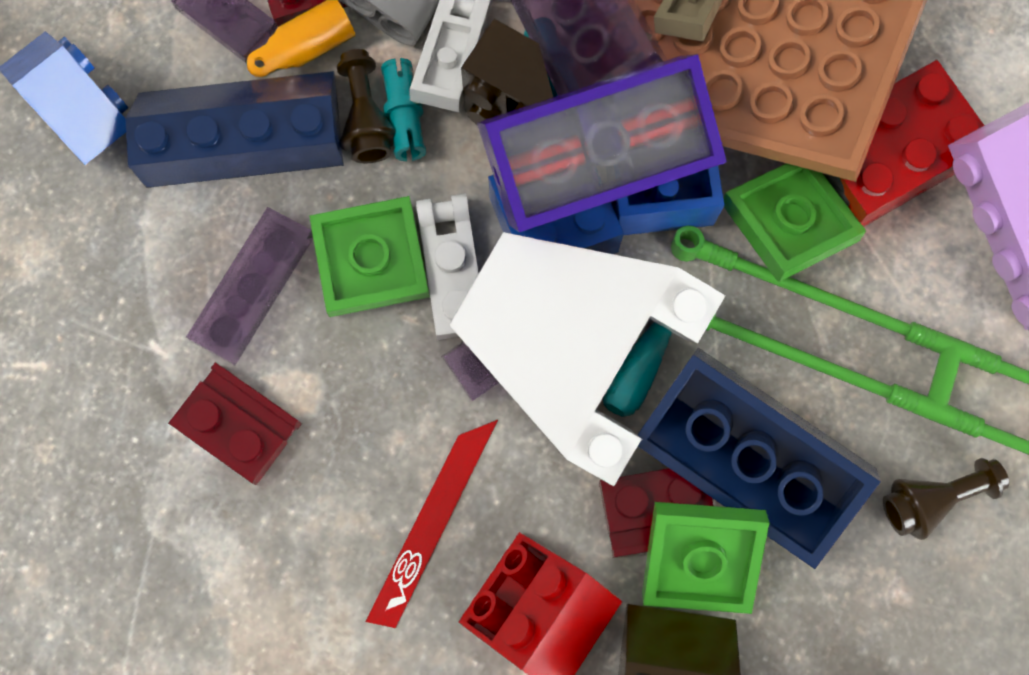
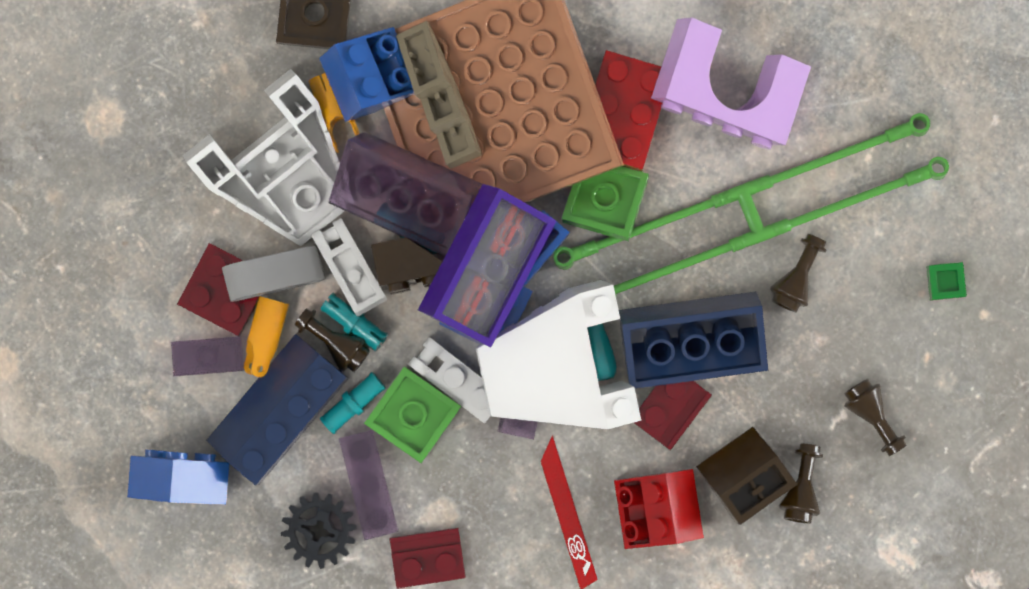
camera: 45 degrees left, 10 degrees up
bright green plate [642,502,769,614] -> none
none -> black gear [281,492,357,569]
none -> teal pin [320,372,386,434]

